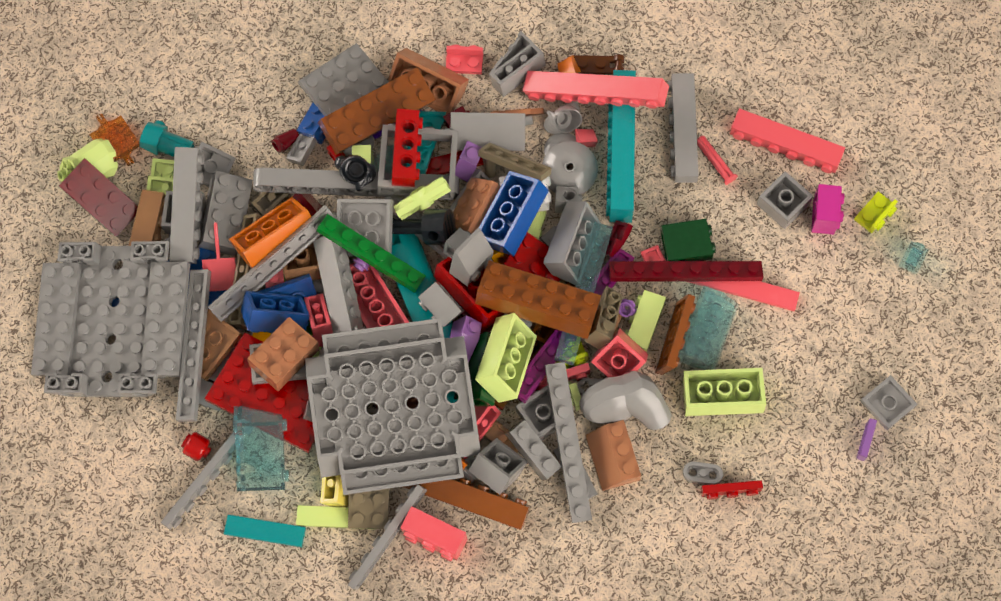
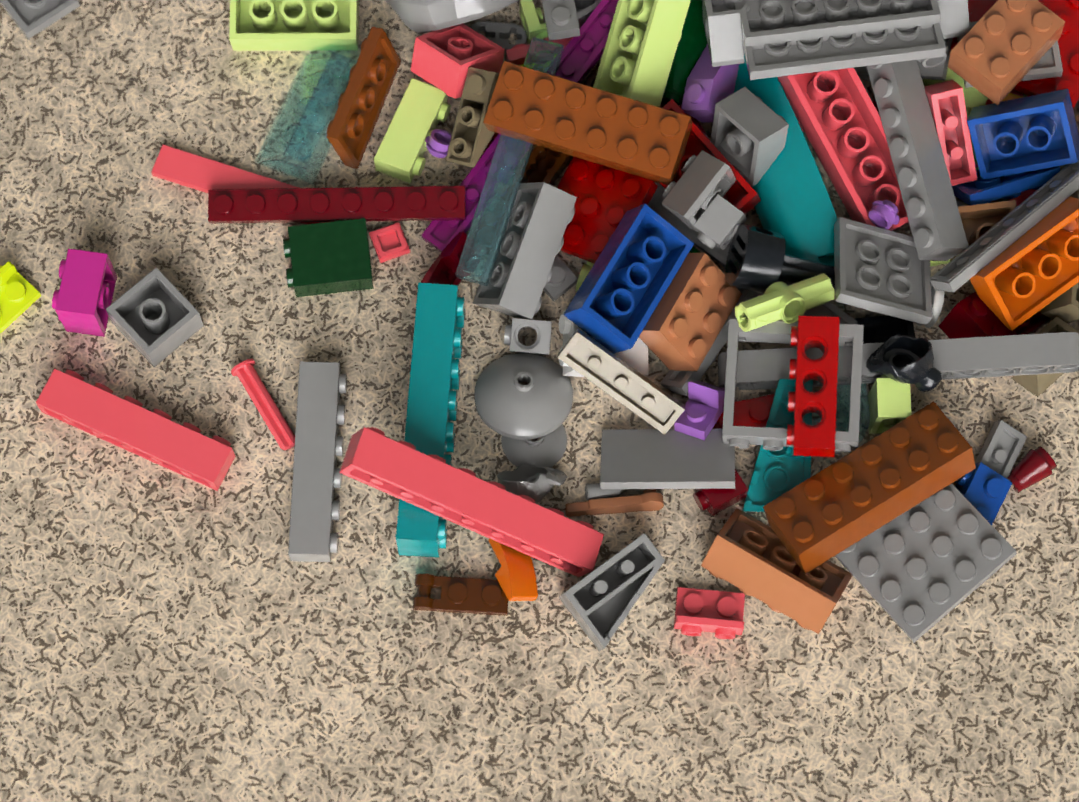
camera: 175 degrees right, 0 degrees up
green plate [316,214,426,293] -> none
coral slope [575,129,598,147] -> none

